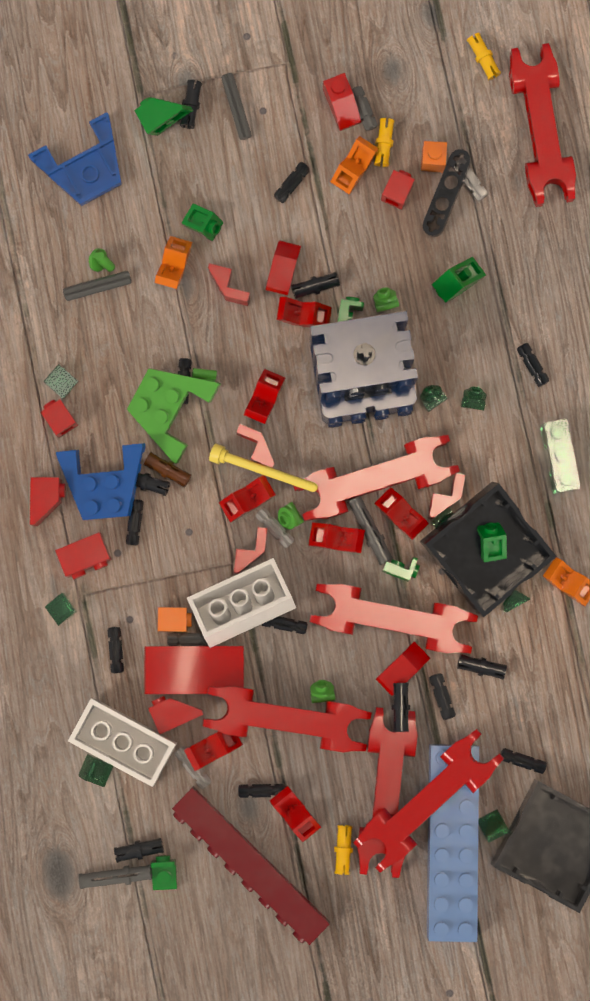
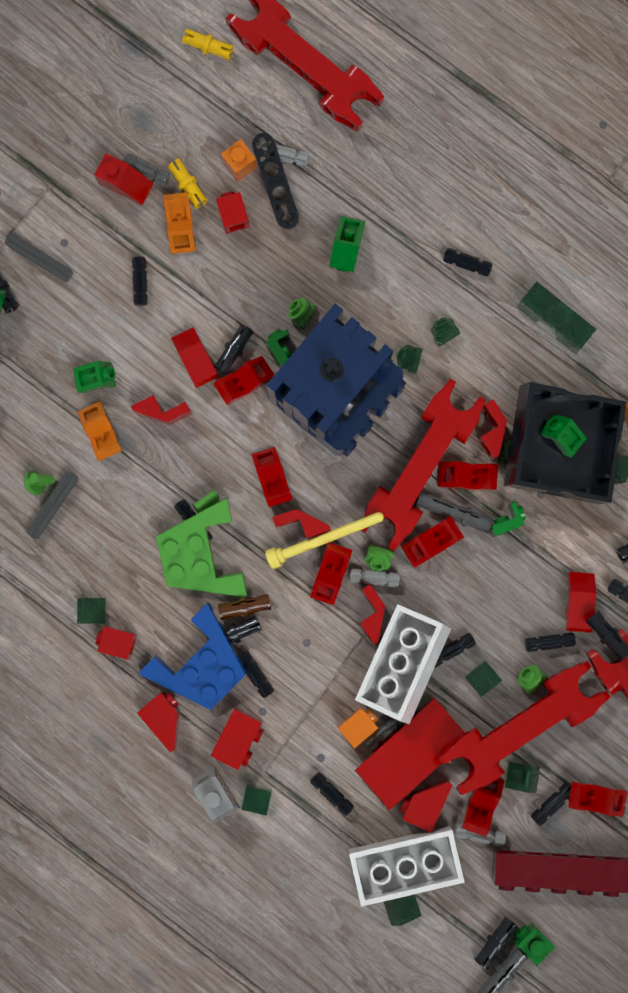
camera: 40 degrees left, 0 degrees up
piece [309,584,478,654] -> none
none -> light grey torso [192,766,240,822]
none -> clear green slope [465,661,502,697]
none -> clear green slope [505,762,540,793]
none -> black axle [525,632,576,652]

